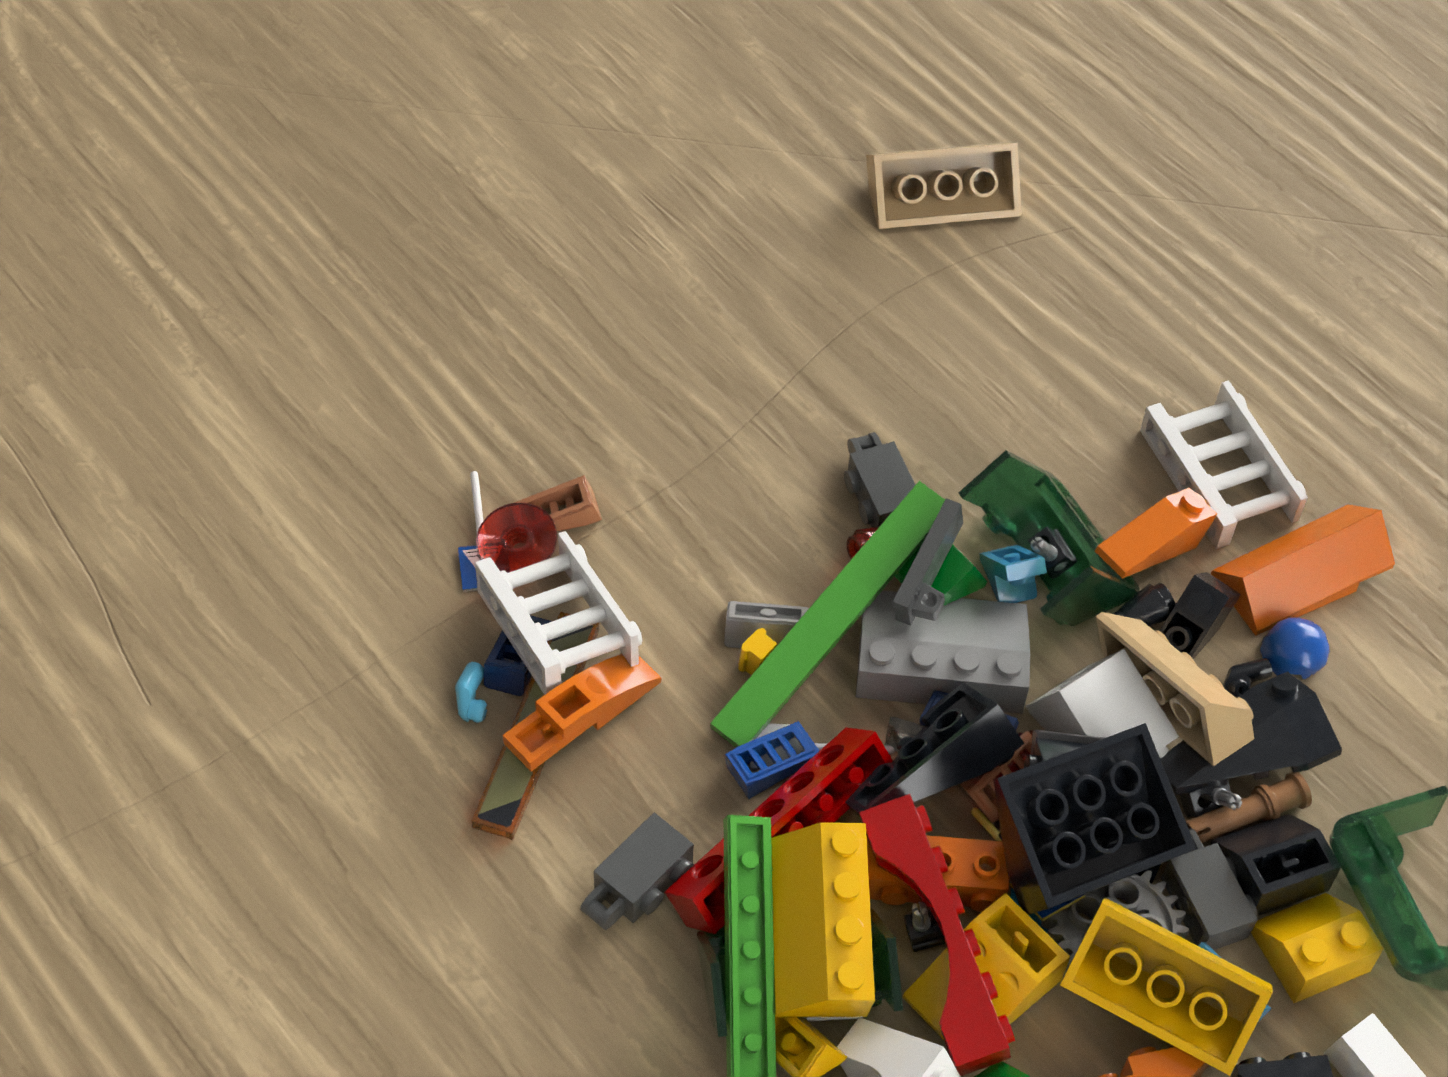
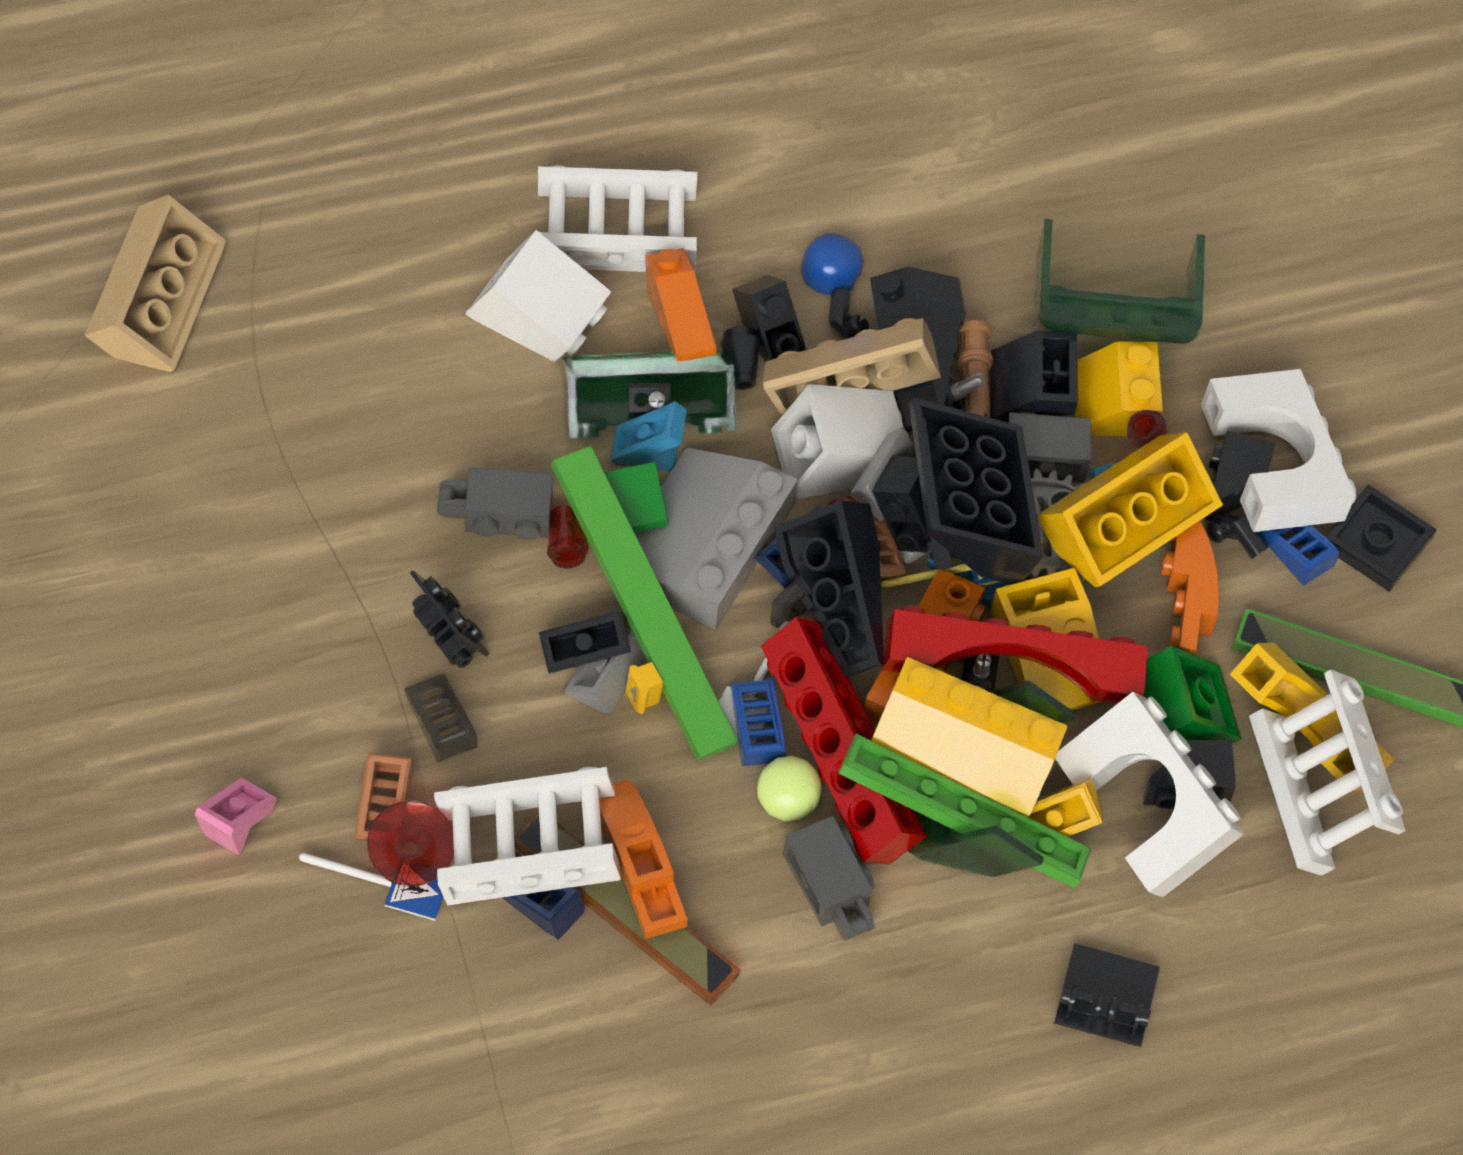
camera: 70 degrees left, 5 degrees up
medium azure arm [455,662,487,723] -> none
dark grey hinge [893,498,963,625] -> none
orange slope [1210,504,1395,636] -> none
none -> bright pink slope [195,777,277,855]
none -> clear smoke slope [404,674,477,763]
none -> black hinge [410,570,489,668]
none -> white slope [465,230,611,362]
none -> black slope [539,611,631,674]
none -> yellowish green hair [757,756,822,822]
none -> clear red cone [1127,410,1169,448]

